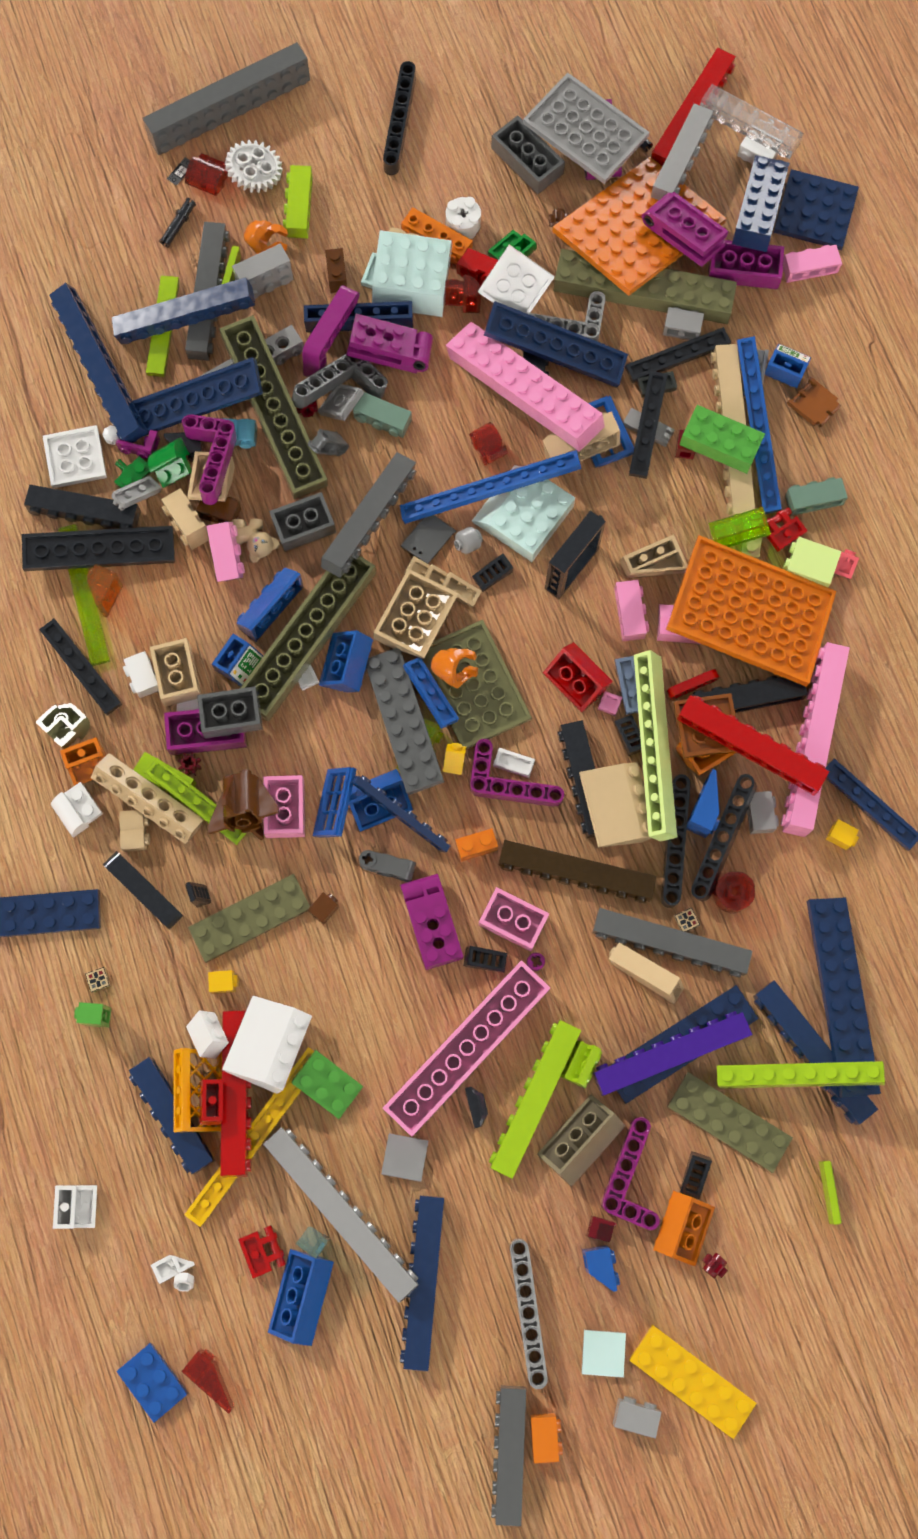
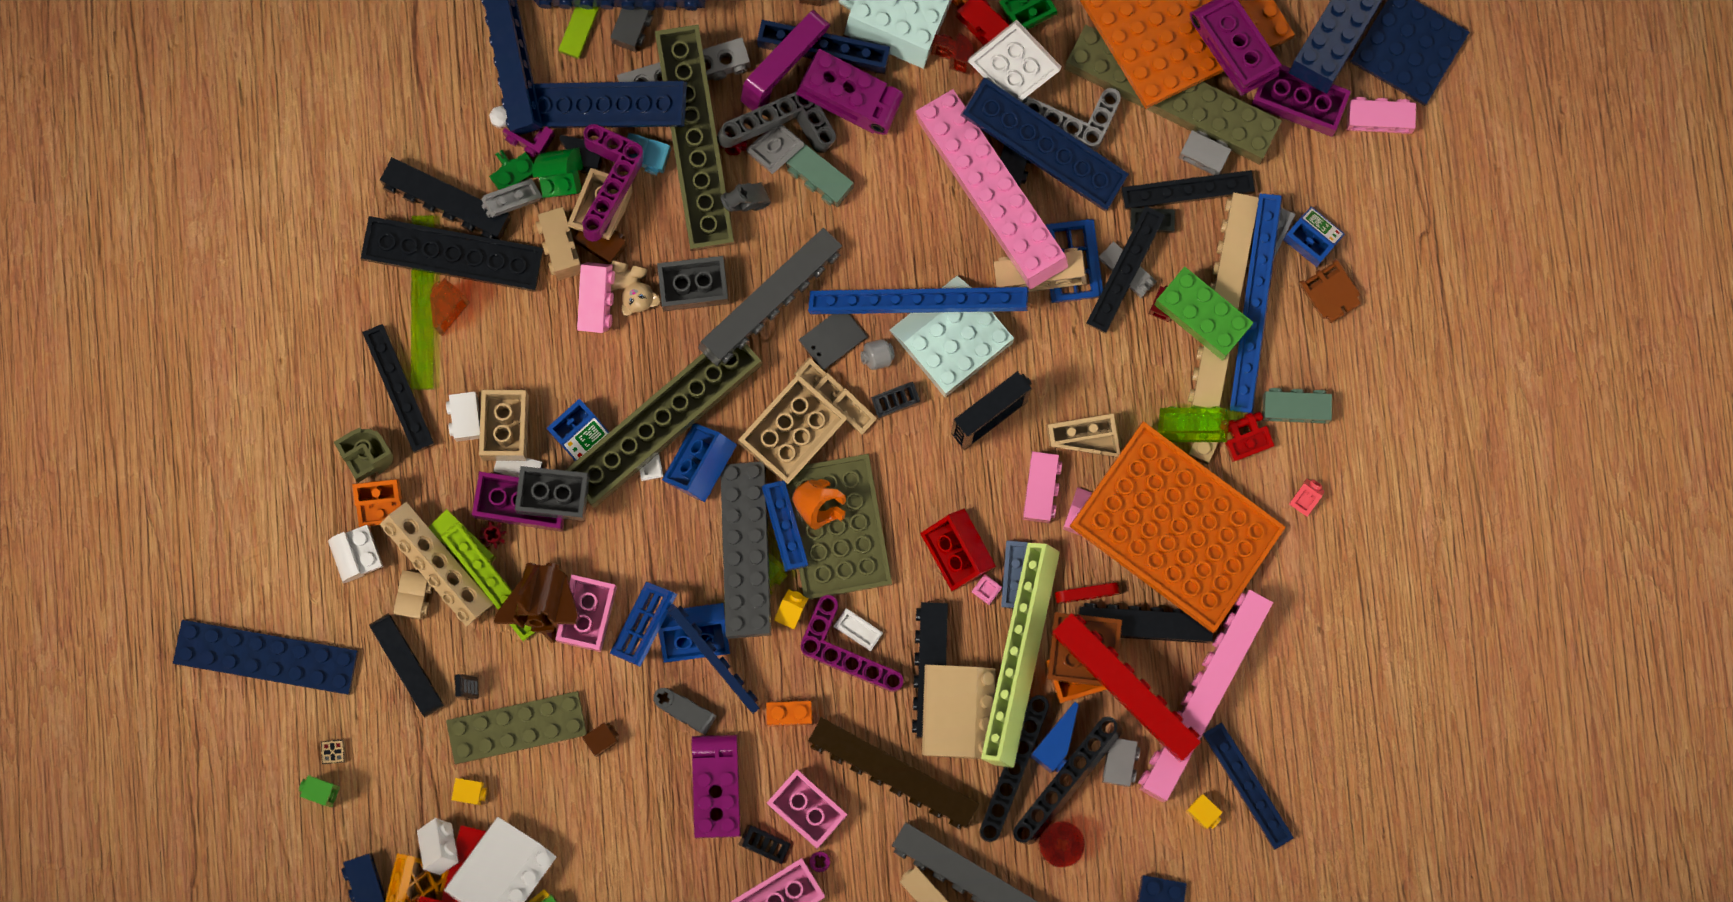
camera: 15 degrees right, 5 degrees up
white plate [43,425,107,488] -> none
blue slope [237,568,304,642] -> none
clear red brick [469,421,508,466] -> none
black slope [614,715,642,756] -> none
tile [673,907,700,932] -> none
yellowish green brick [783,537,841,587] -> none

